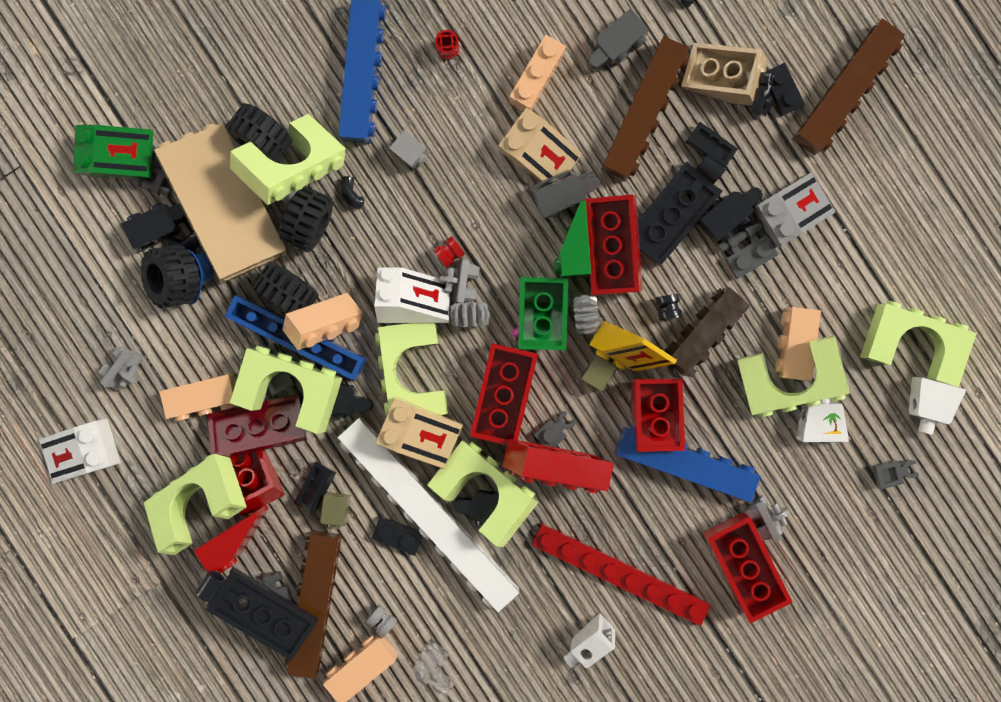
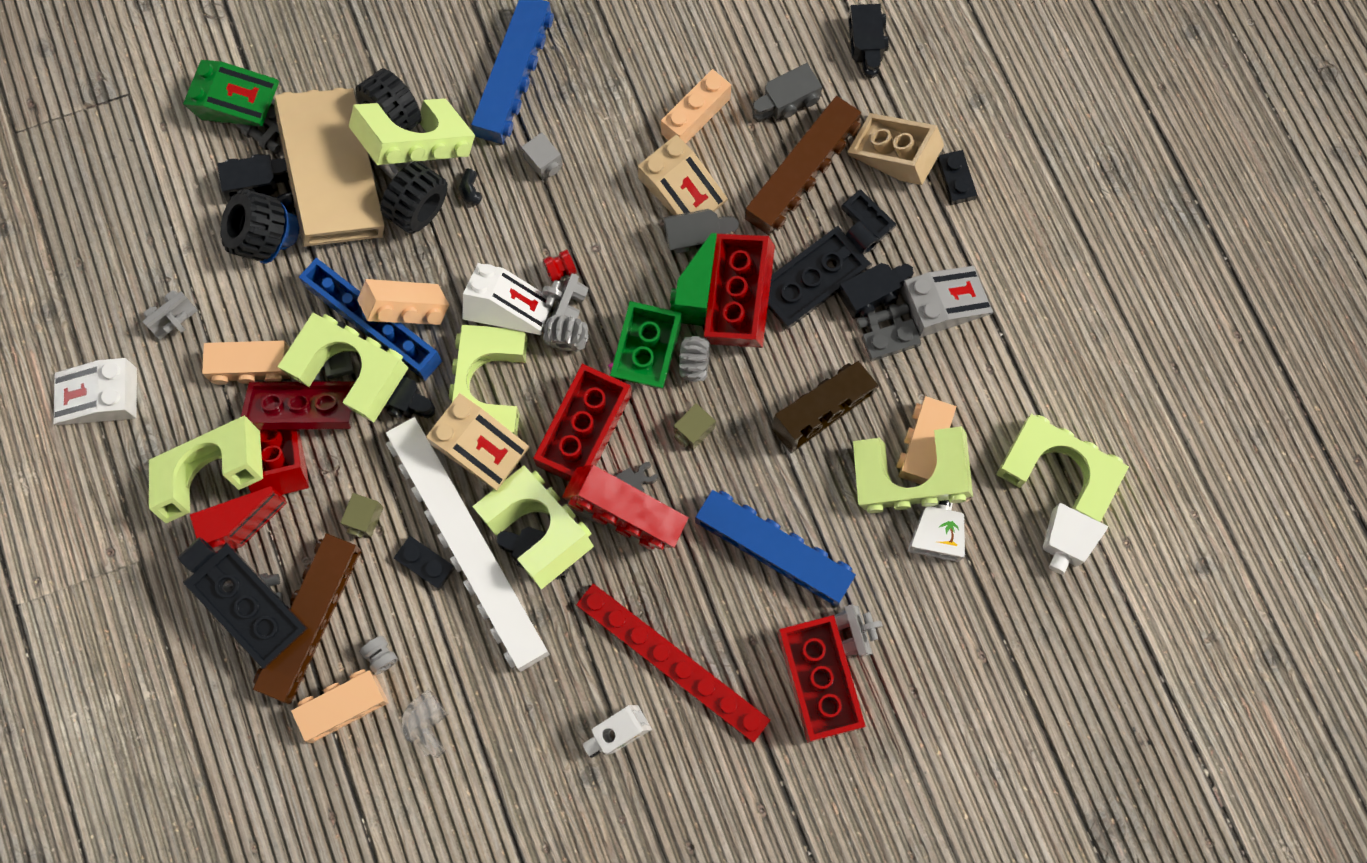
camera: 10 degrees right, 15 degrees down
black tyre [252,261,319,313] -> none
black plate [294,461,337,515] -> none
red wheel [435,30,460,60] -> none
yellow slope [589,320,677,372] -> none
red slope [630,378,685,452] -> none
black wheel [655,293,683,321] -> none
black plate [751,72,774,117] -> none
reddish brown brick [792,18,905,155] -> none
dark grey plate [872,459,919,490] -> none

